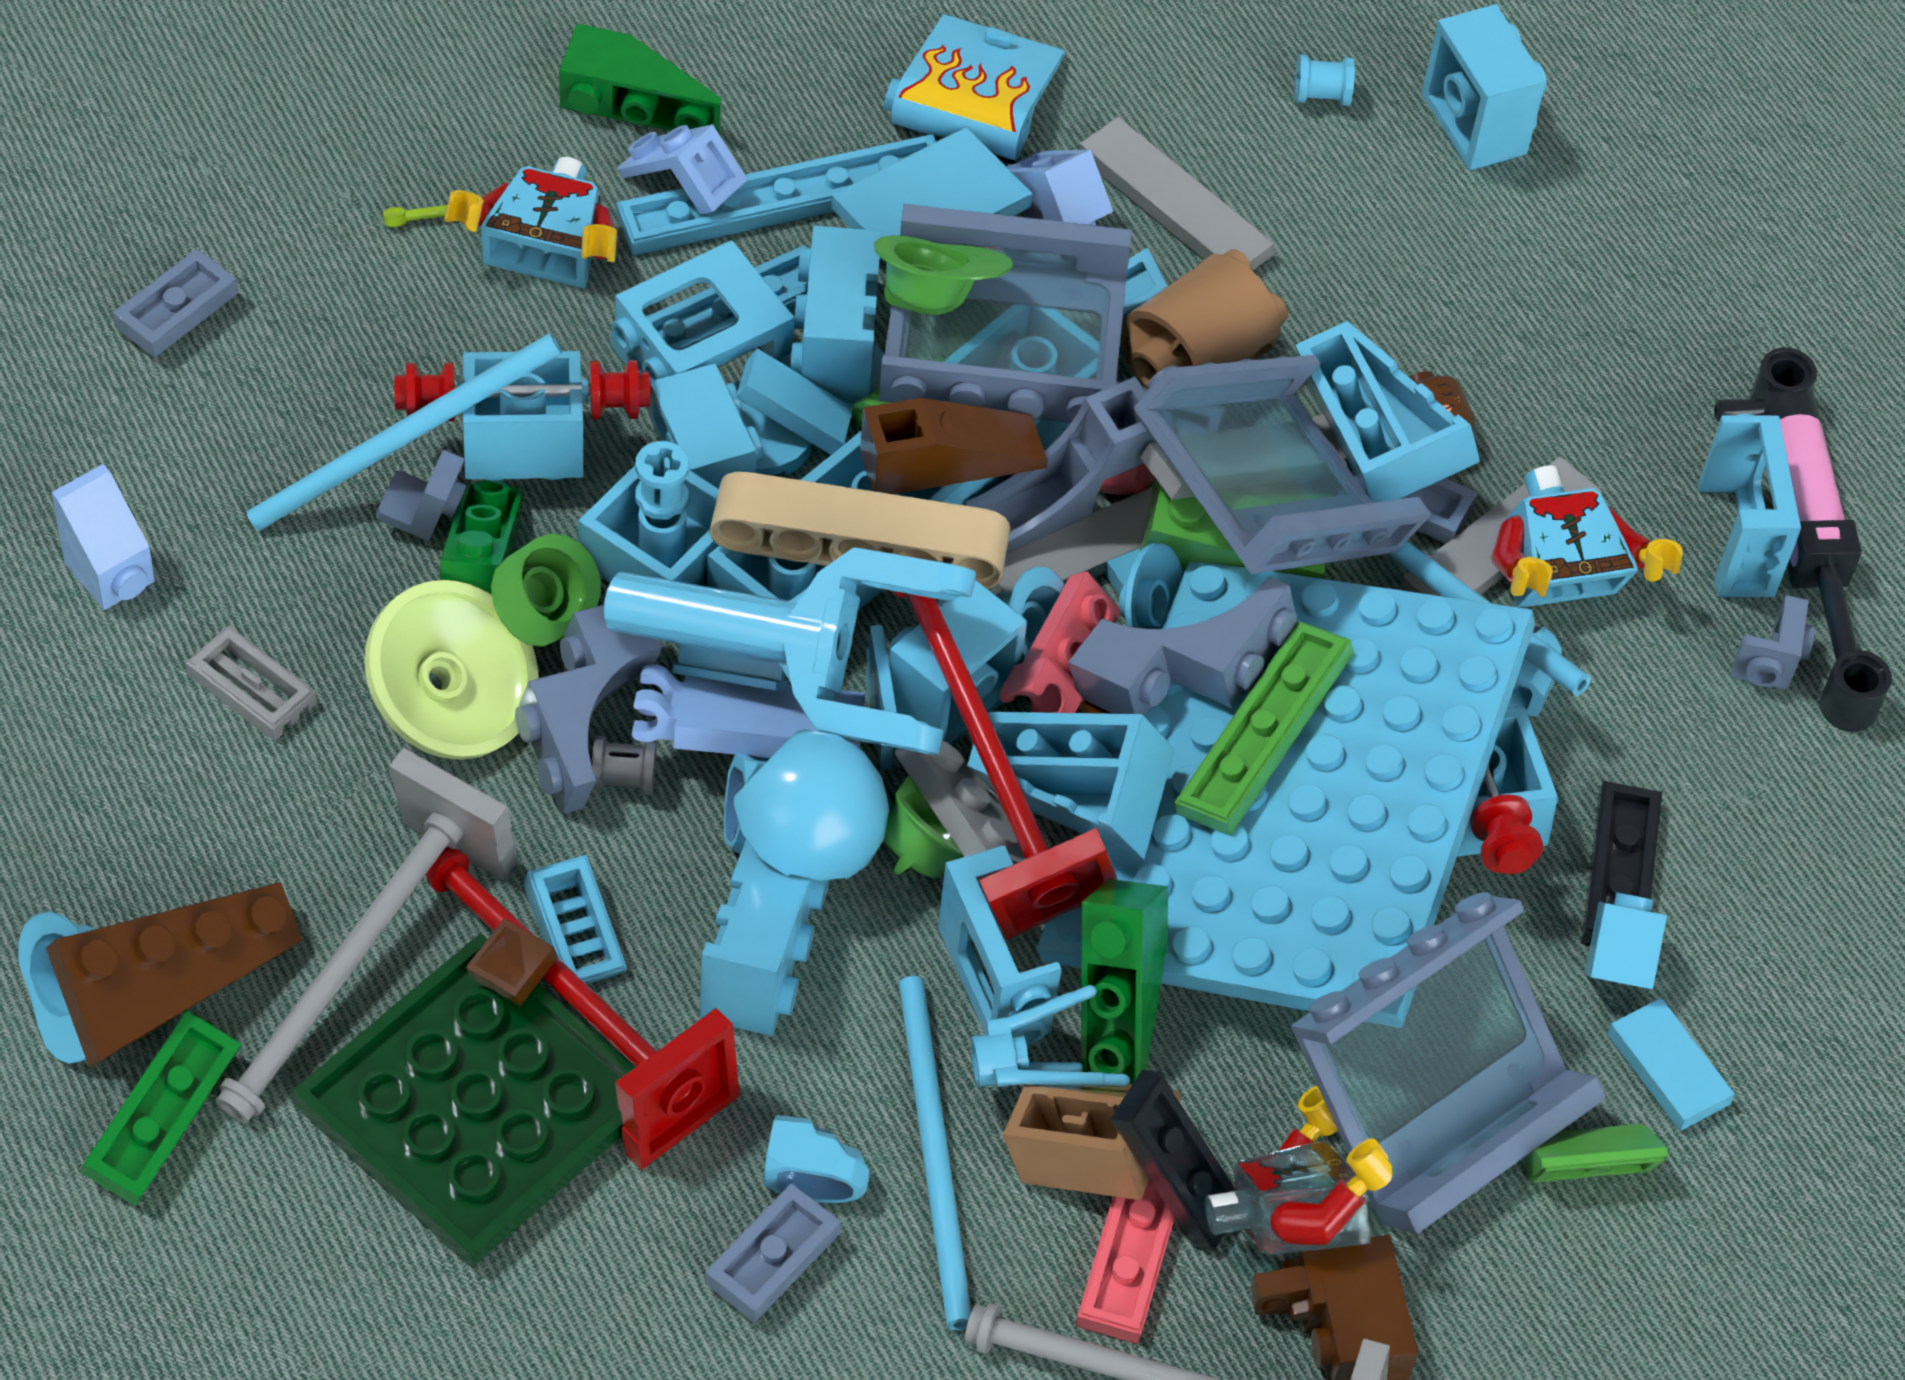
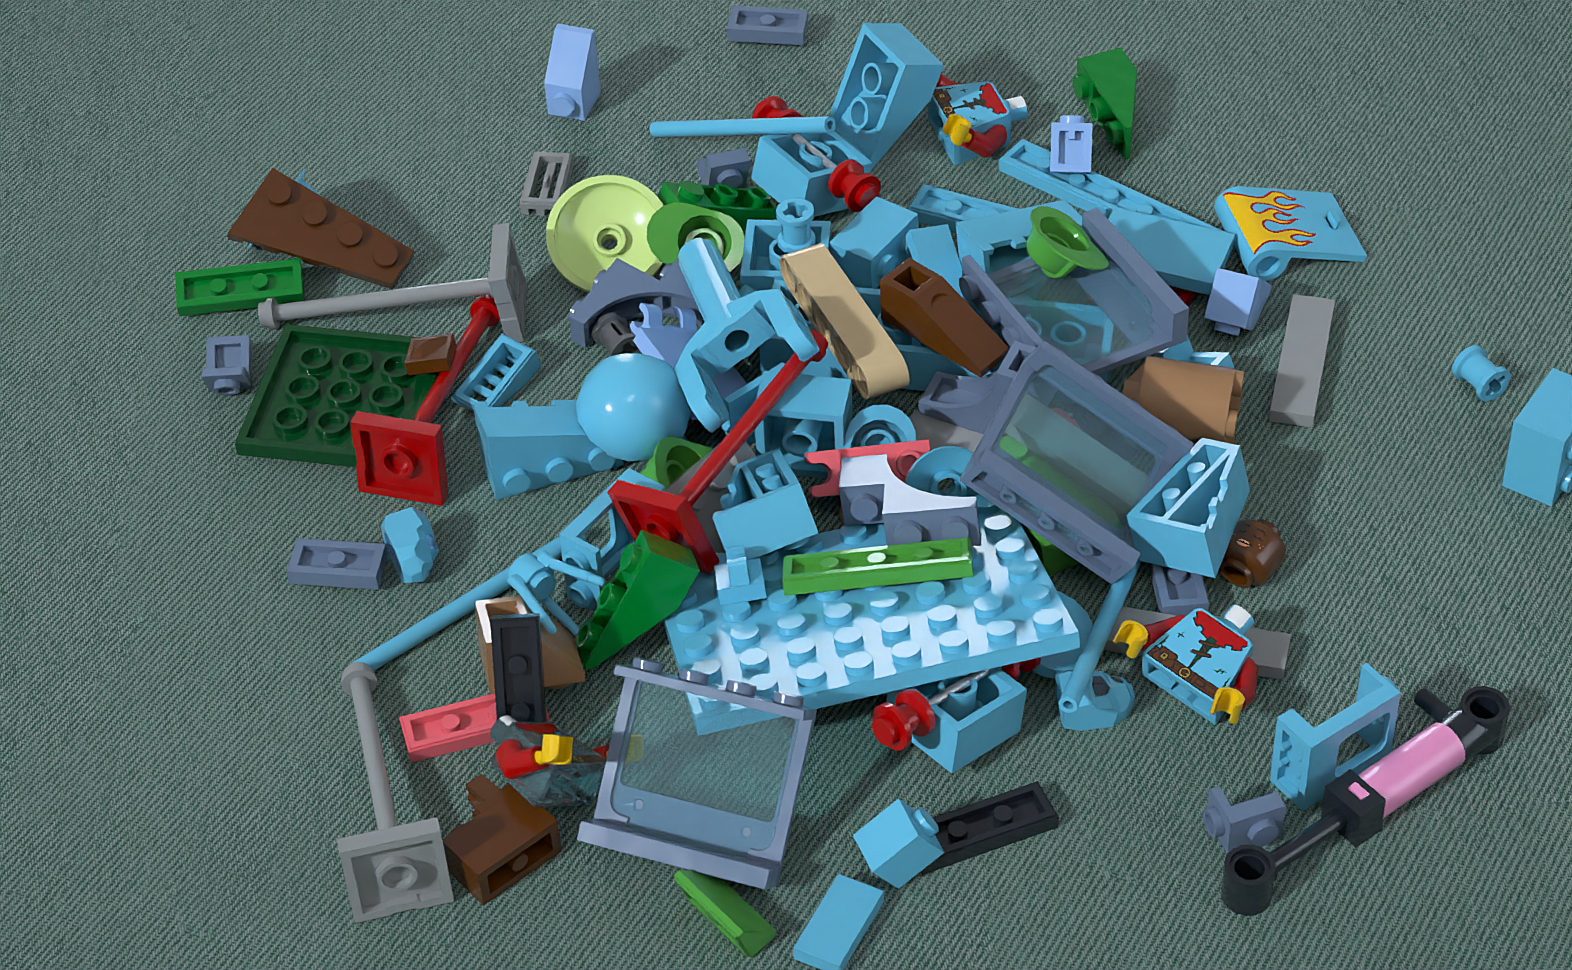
camera: 65 degrees right, 10 degrees down
medium azure window [611,240,795,381] -> none
none -> sand blue bracket [202,335,252,395]
none -> medium azure tile [714,545,767,606]
none -> medium azure slope [829,23,944,169]

